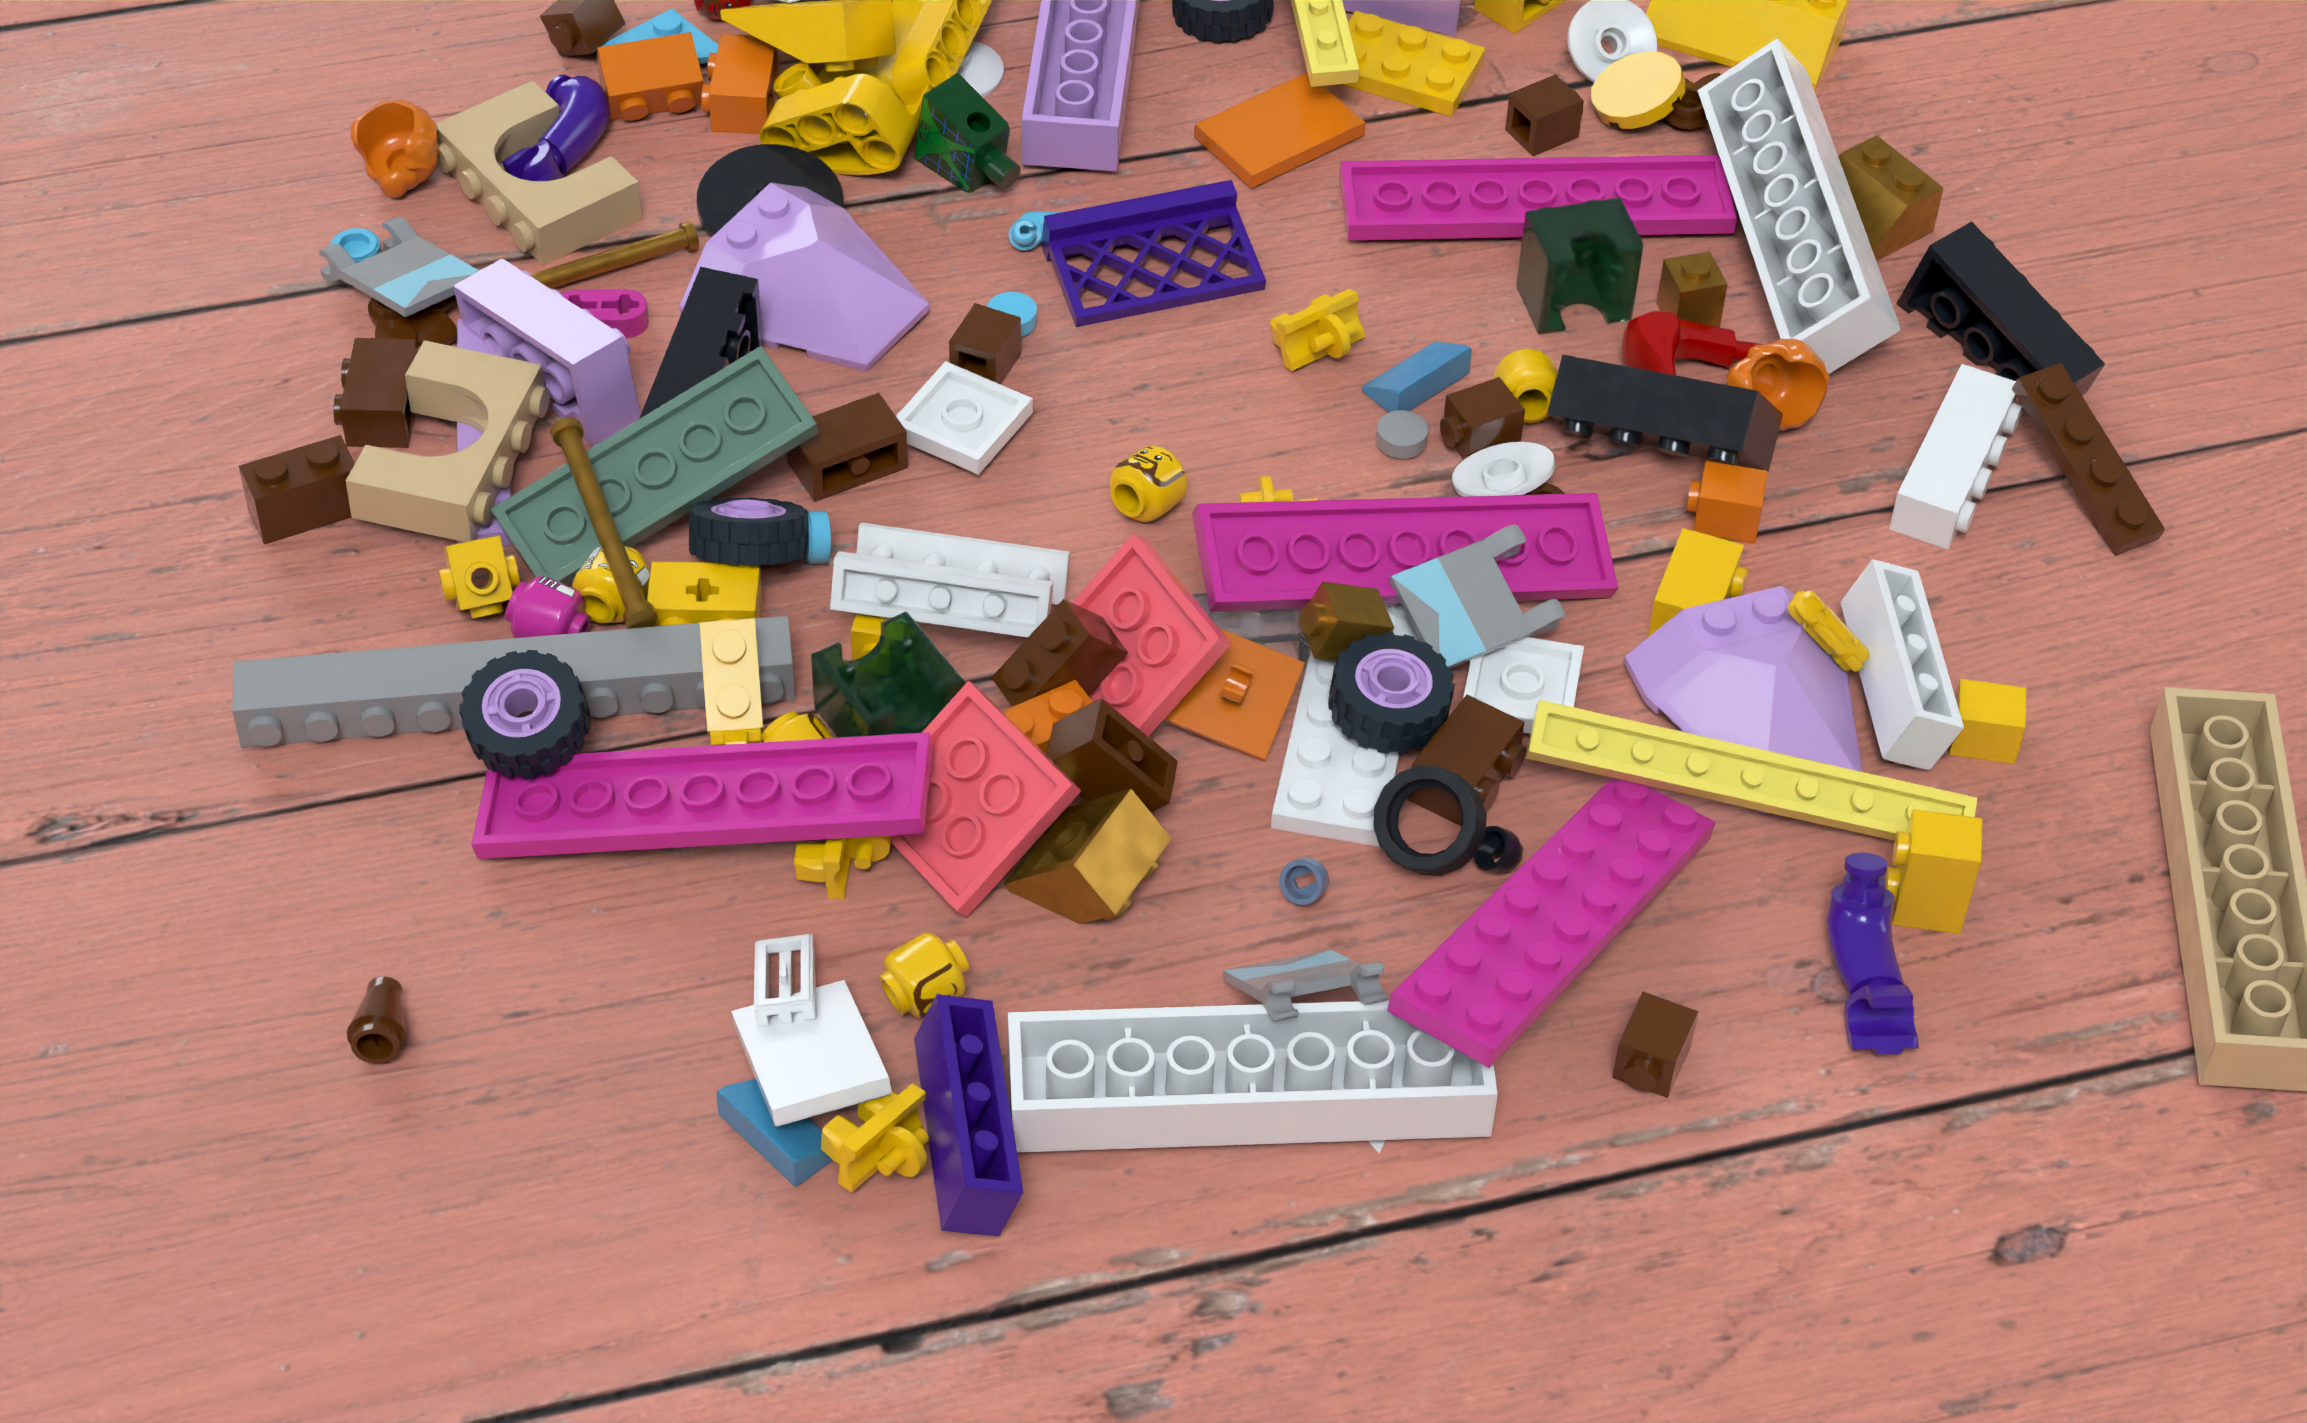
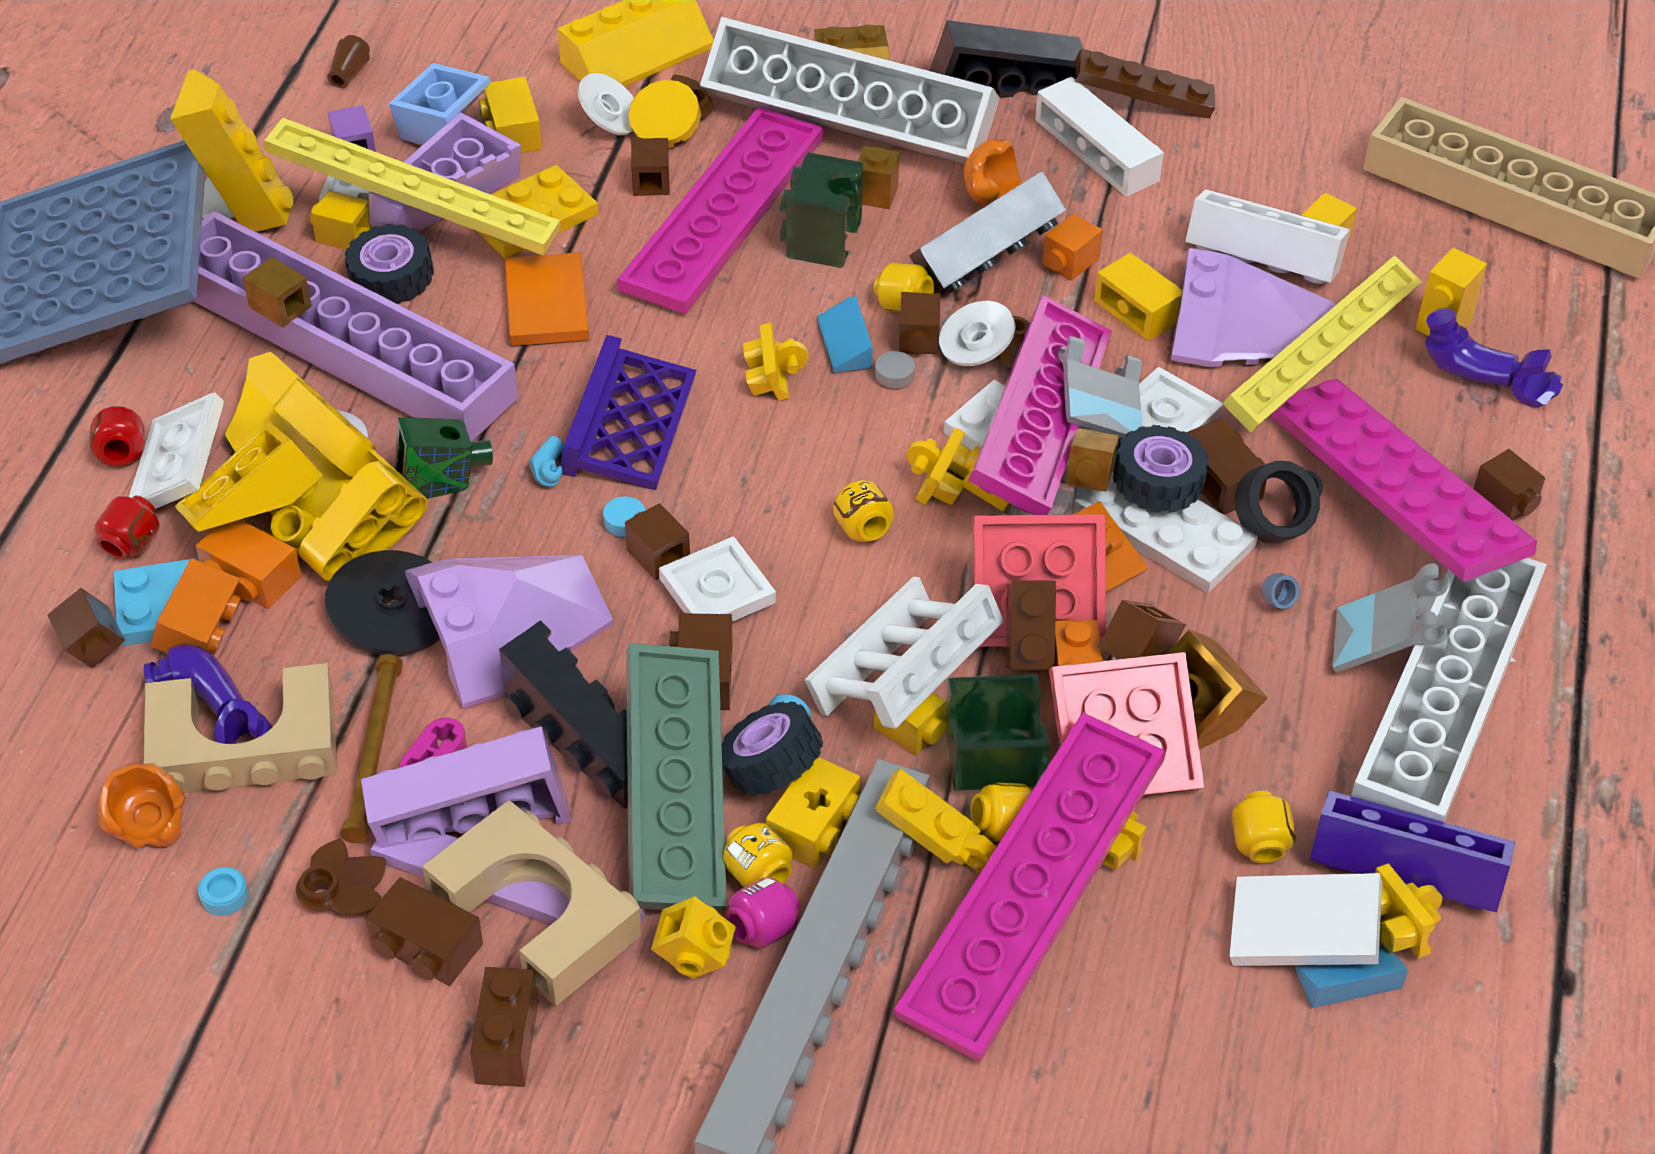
camera: 60 degrees left, 0 degrees up
light grey flag [319,216,479,317] -> none
black wheel [459,650,590,779] -> none
pearl gold bar [550,417,658,629] -> none
white tile [754,934,816,1027] -> none
red animal [1622,311,1762,376] -> none
yellow axle [1787,590,1869,672] -> none

